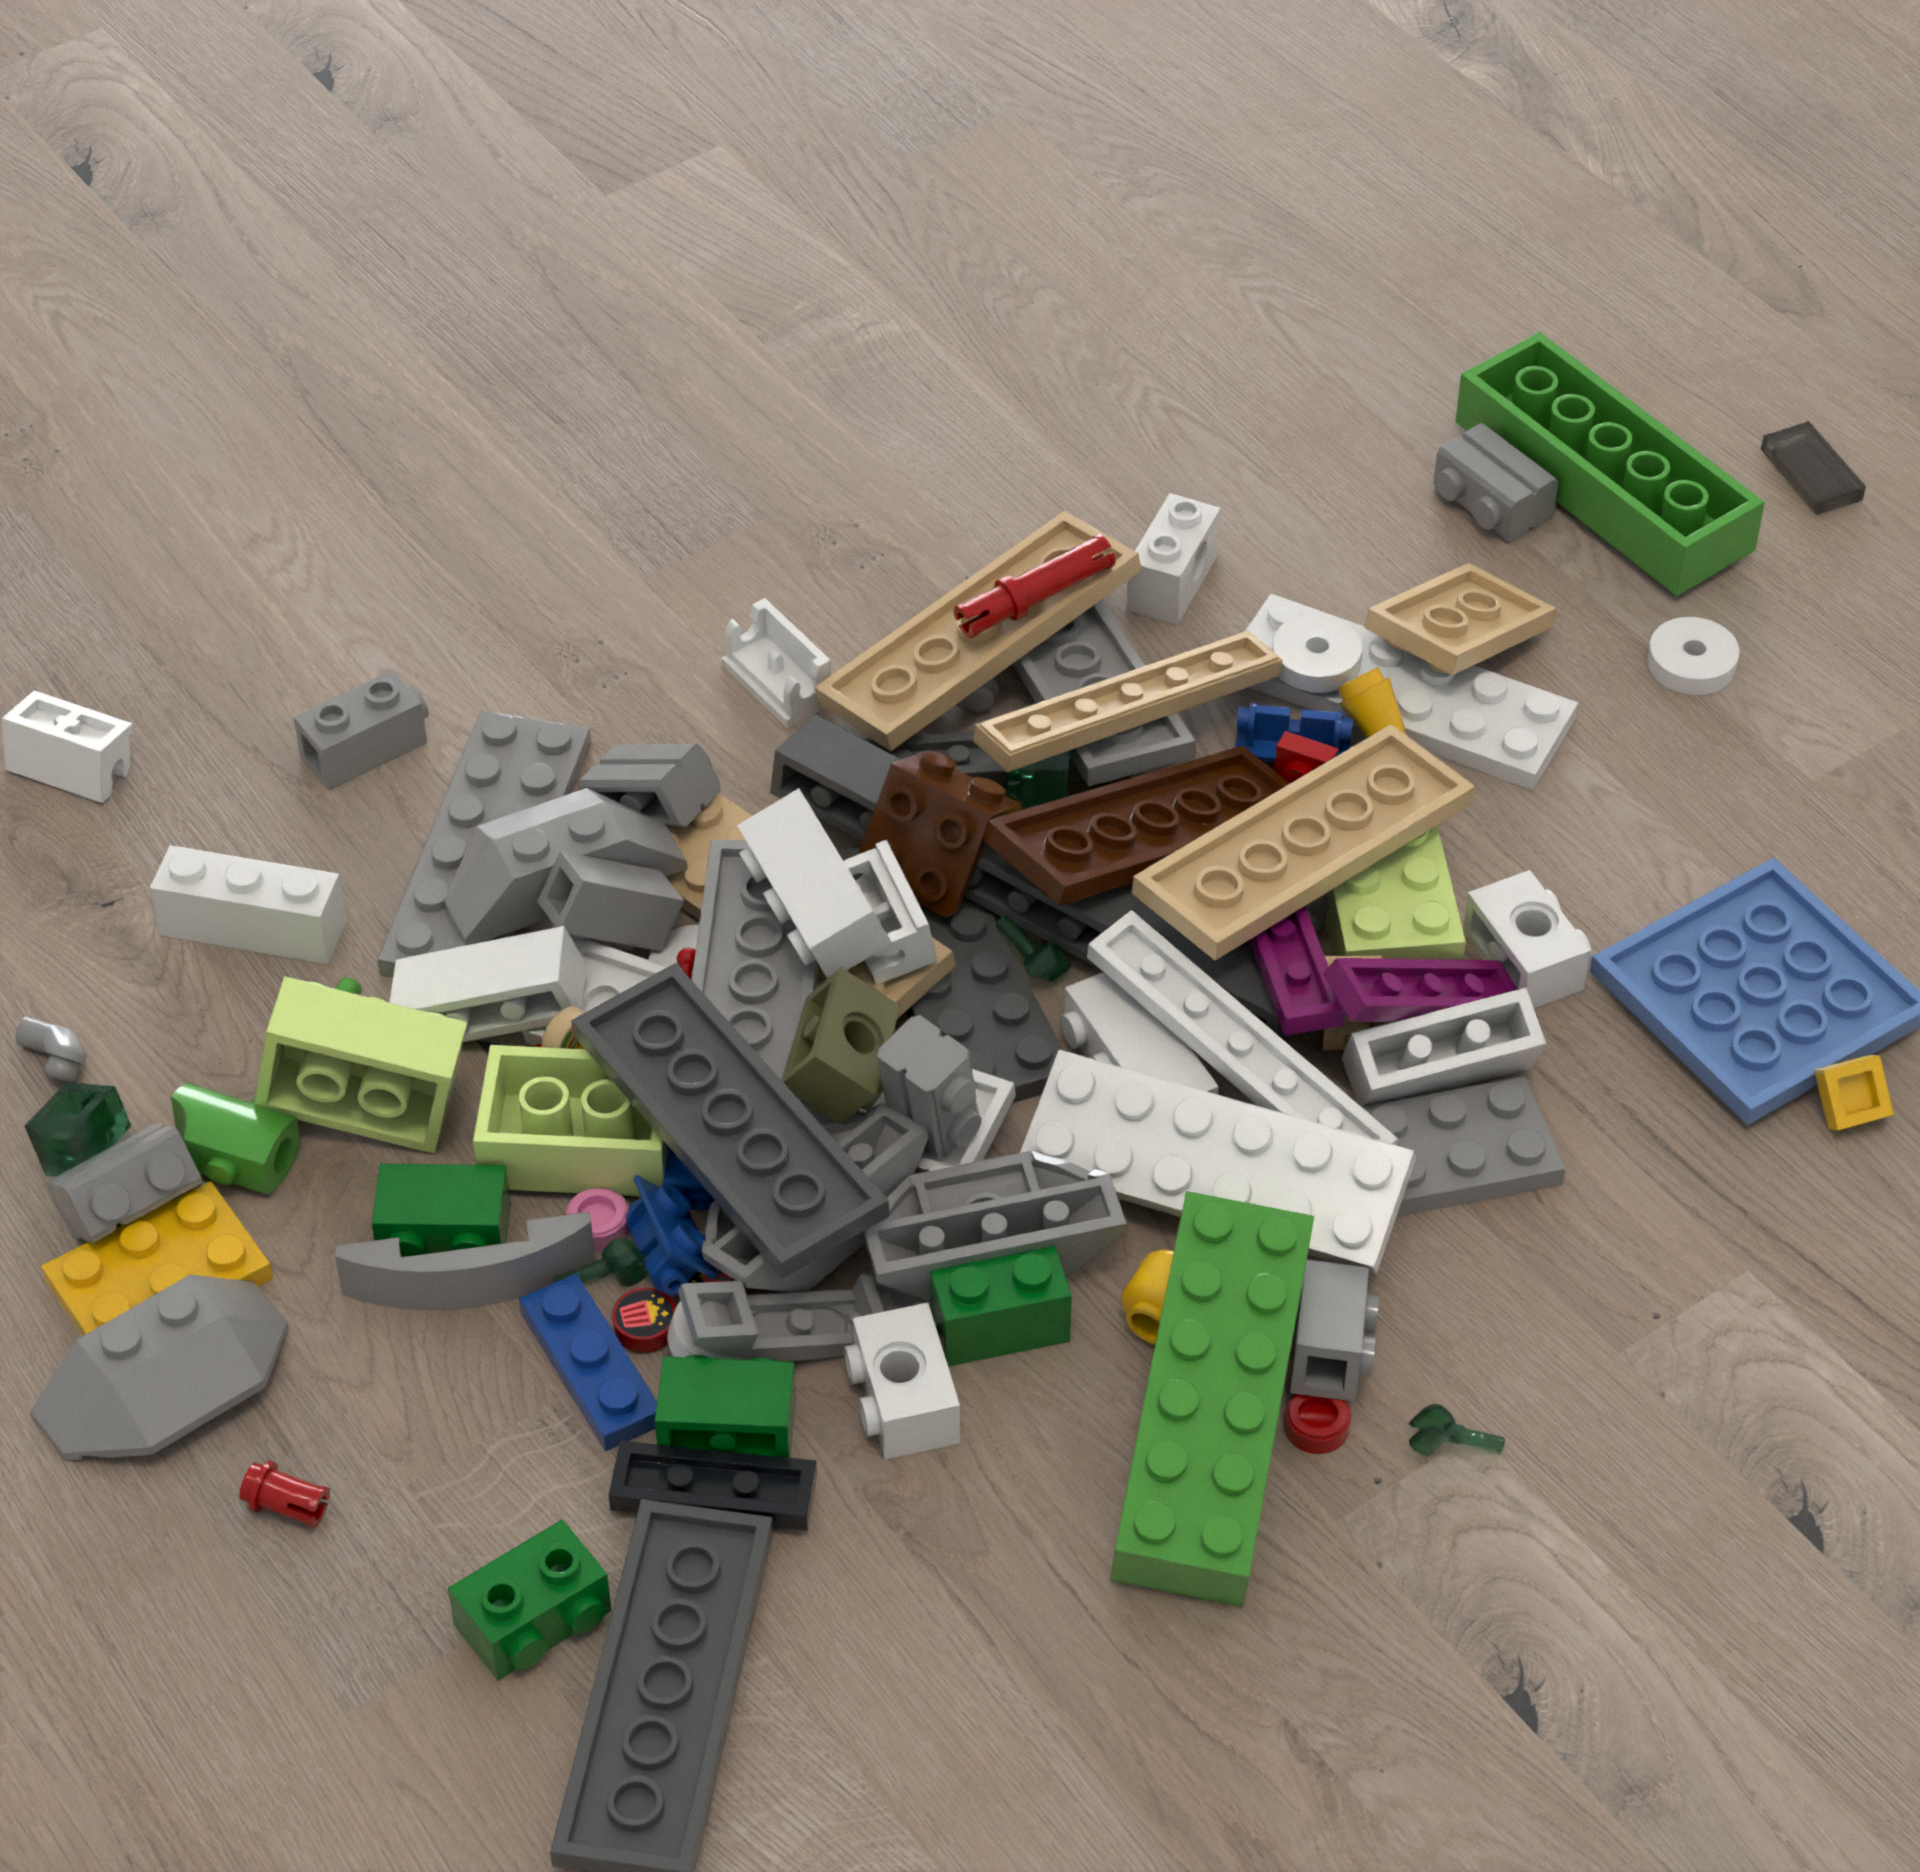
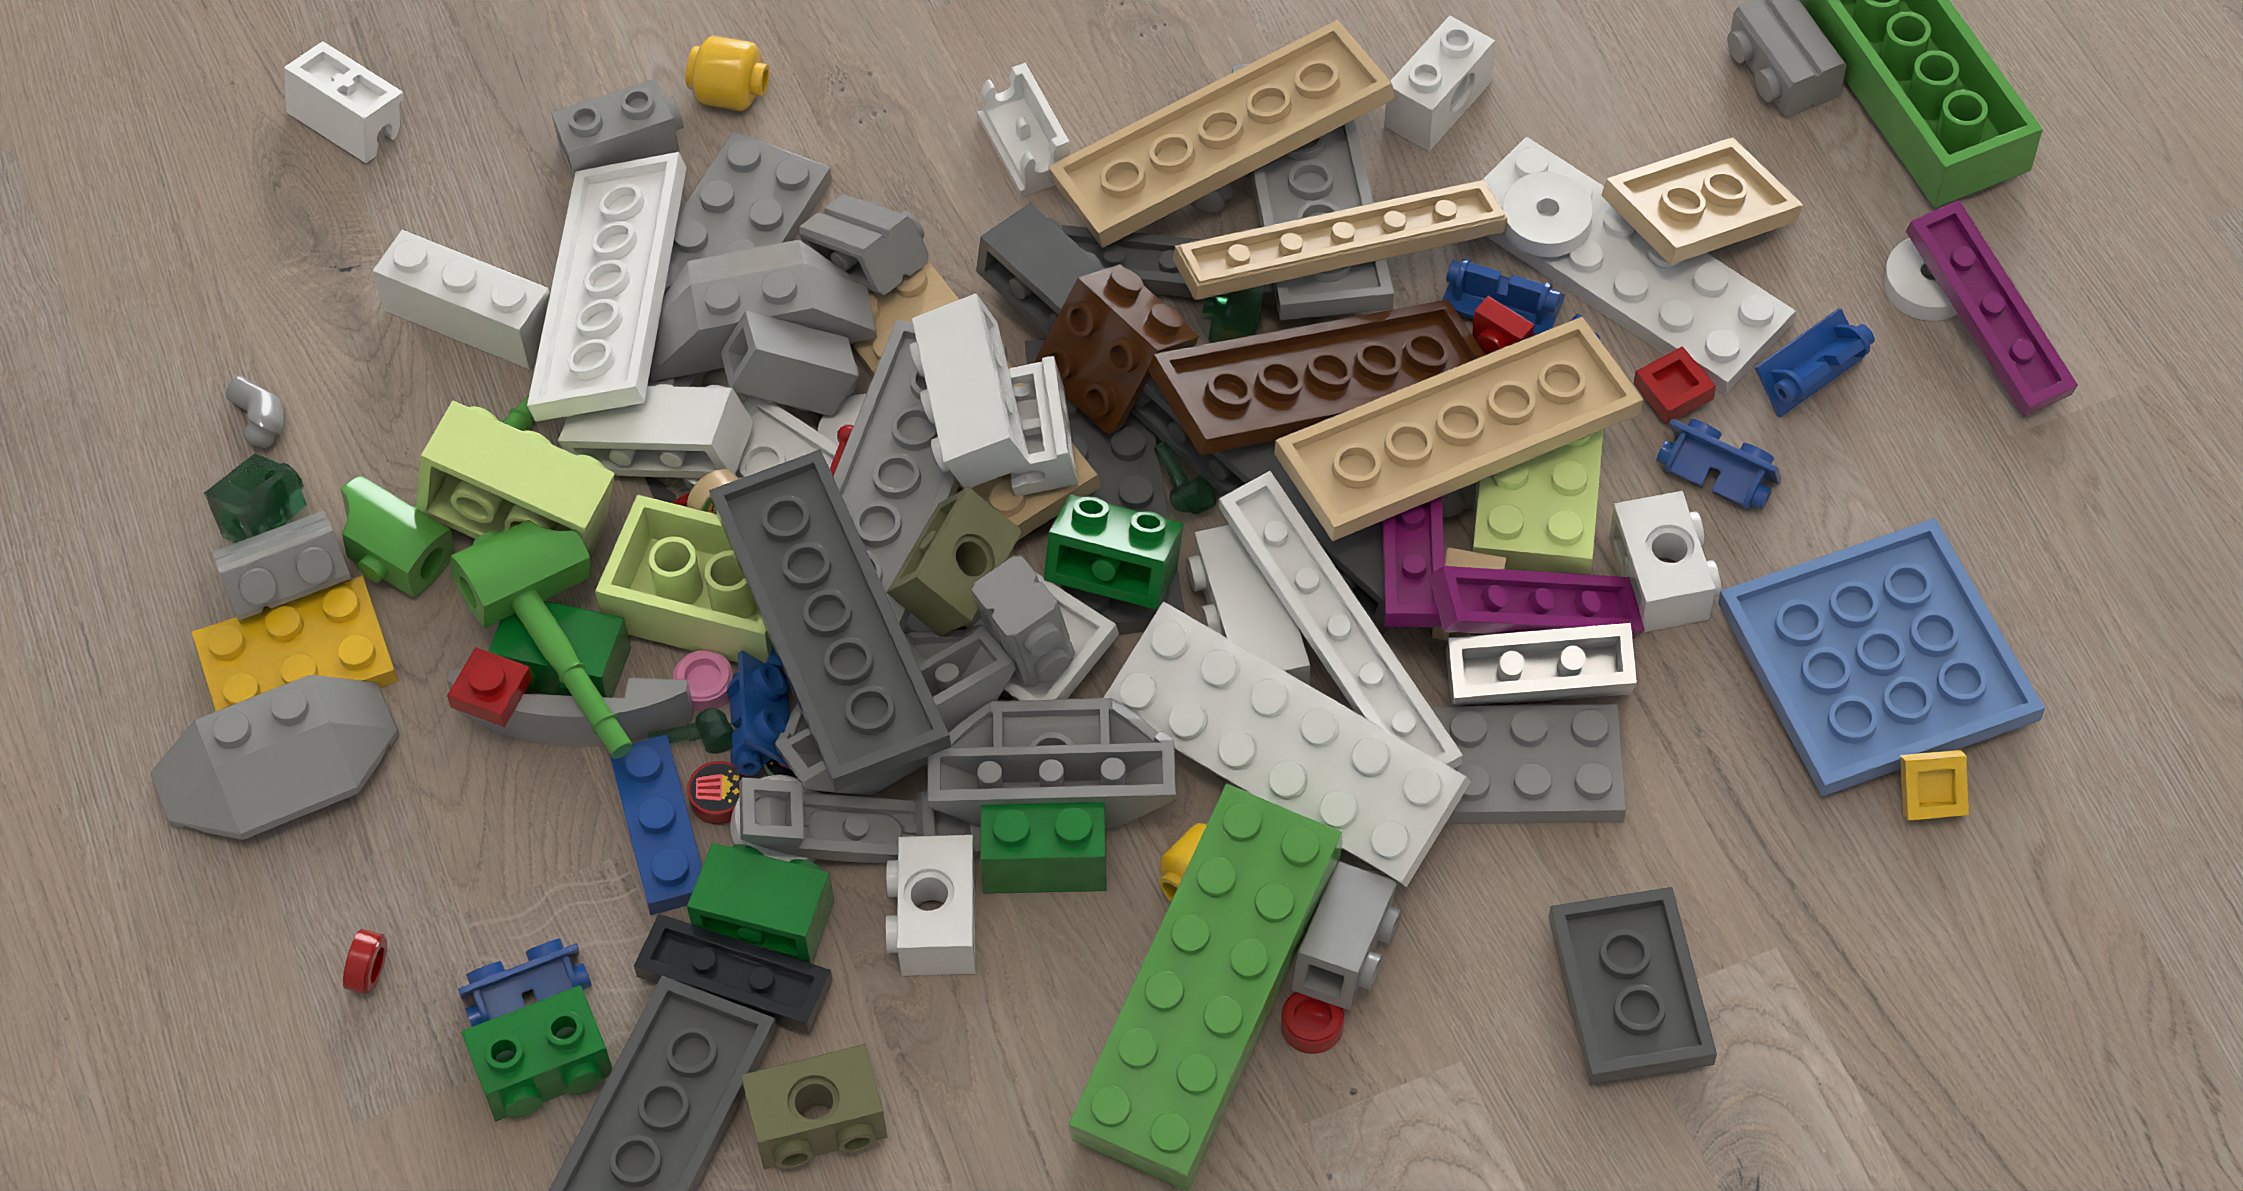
camera: 15 degrees right, 10 degrees up
red pin [239,1460,330,1528] -> none
red pin [954,534,1116,639] -> none
yellow cone [1337,667,1407,739] -> none
clear green hand [1409,1404,1505,1456] -> none
clear smoke tile [1761,421,1866,515] -> none
none -> red tile [343,928,387,994]
none -> red plate [447,647,532,728]
none -> bright green piece [451,520,633,759]
none -> blue hinge [458,938,592,1027]
none -> white plate [527,152,687,422]
none -> yellow head [685,35,770,112]
none -> olive brick [741,1044,888,1169]
none -> green brick [1044,494,1184,610]
none -> dark grey plate [1549,887,1717,1085]
none -> red plate [1633,346,1716,424]
none -> blue hinge [1656,419,1782,510]
none -> blue hinge [1754,308,1875,417]
none -> magenta plate [1905,200,2078,417]

